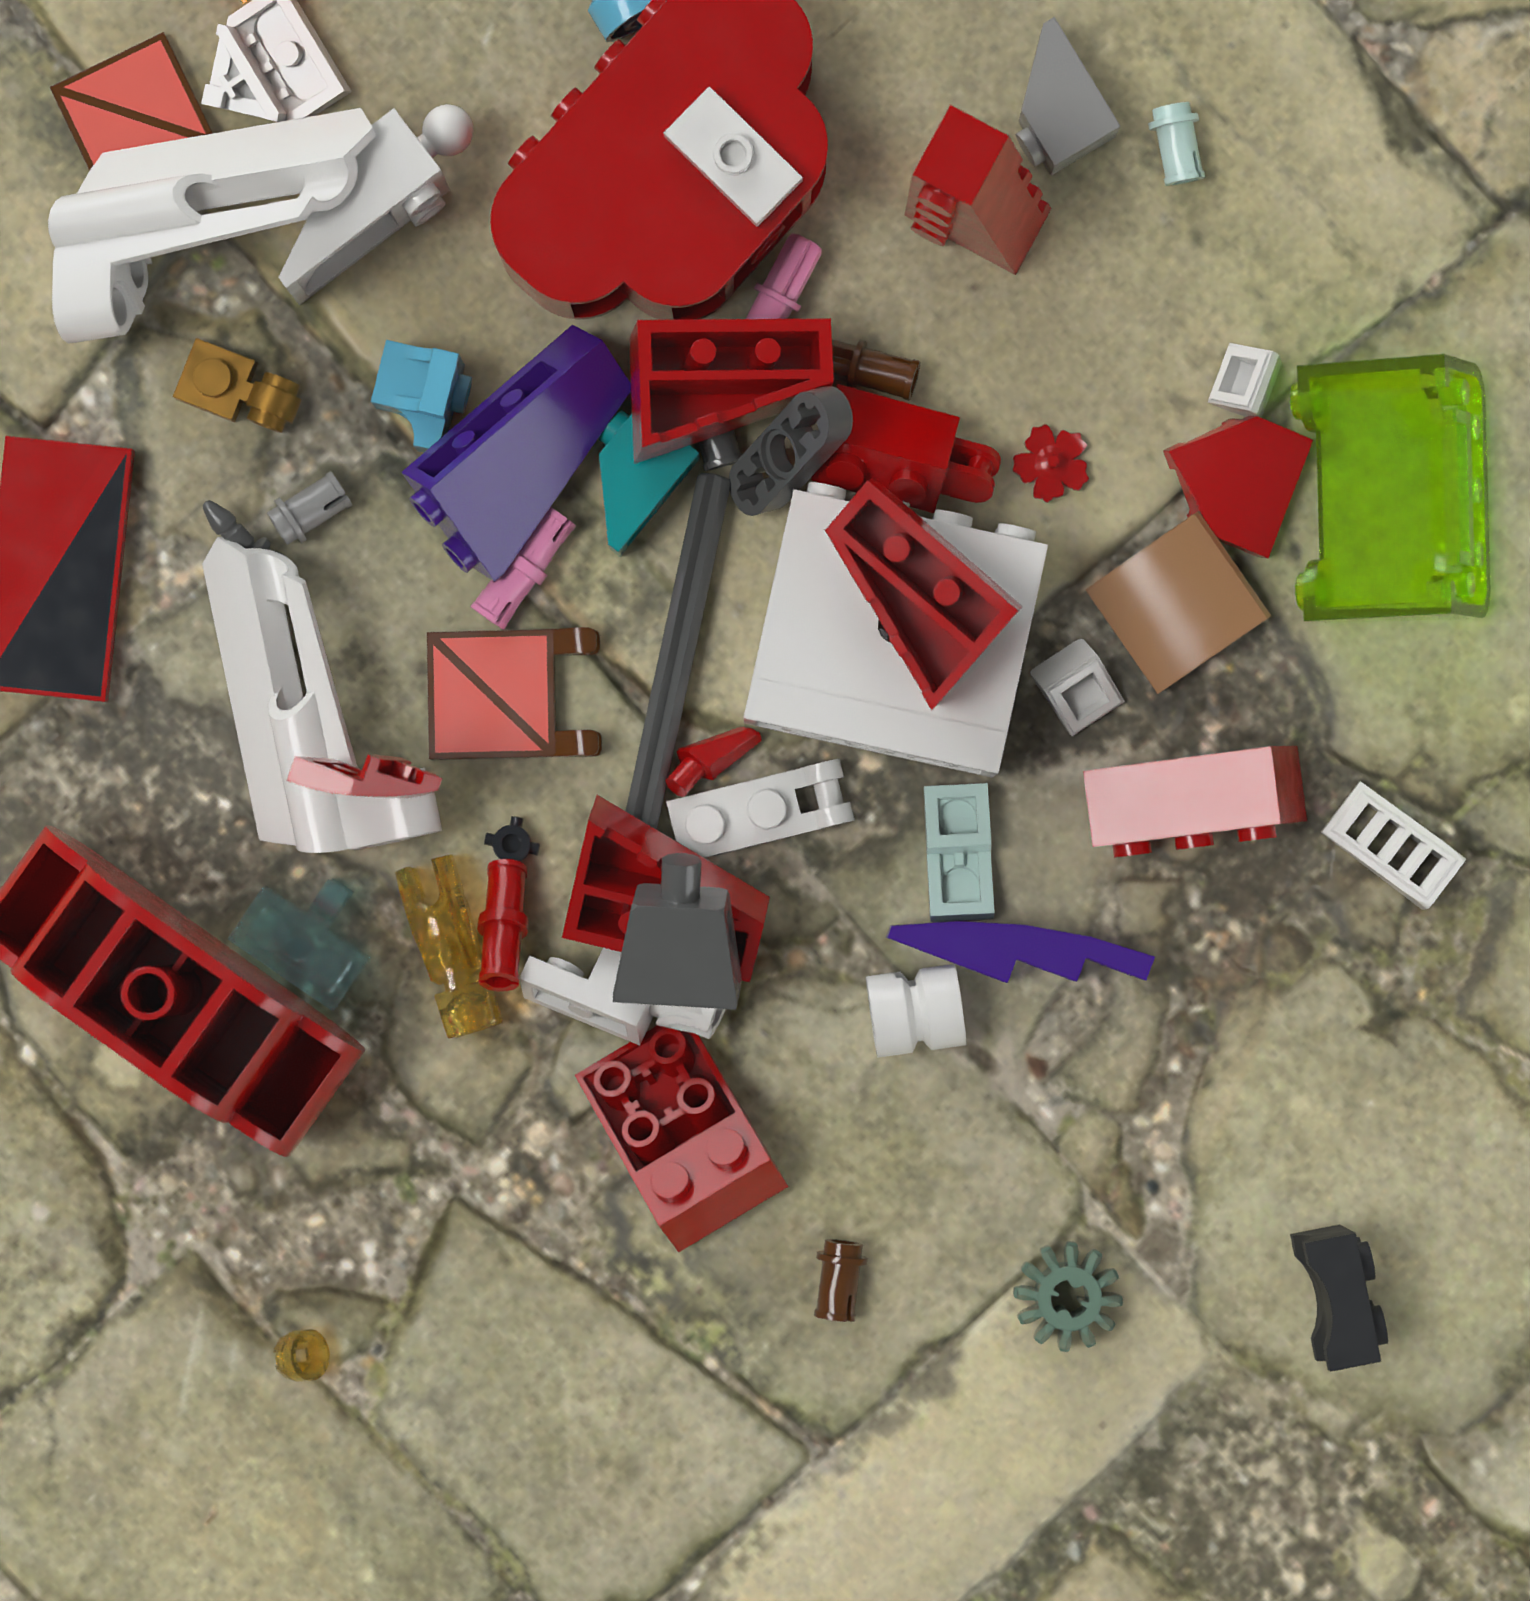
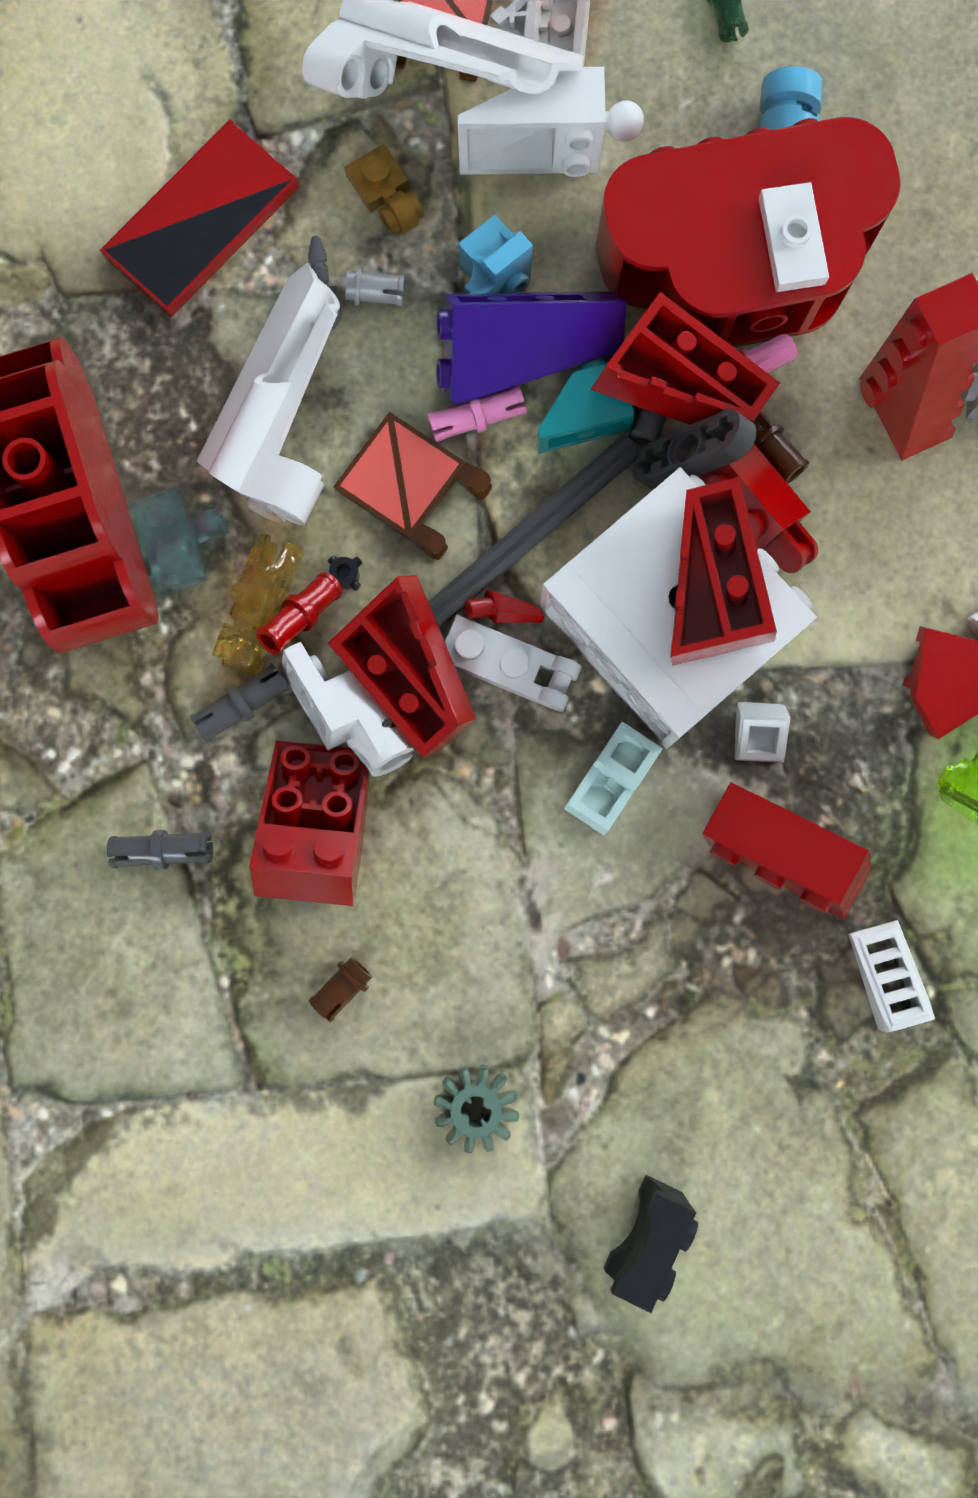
camera: 35 degrees right, 5 degrees down
slope [286,754,443,798] -> none
dark grey torso [613,853,742,1010] -> none
white wheel [866,964,966,1058] -> none
dark purple slope [886,921,1155,983] -> none
red plant [1012,424,1089,503] -> none
medium nougat slope [1086,511,1271,694] -> none
none -> dark grey pin [107,830,213,870]
none -> dark grey pin [189,663,289,743]

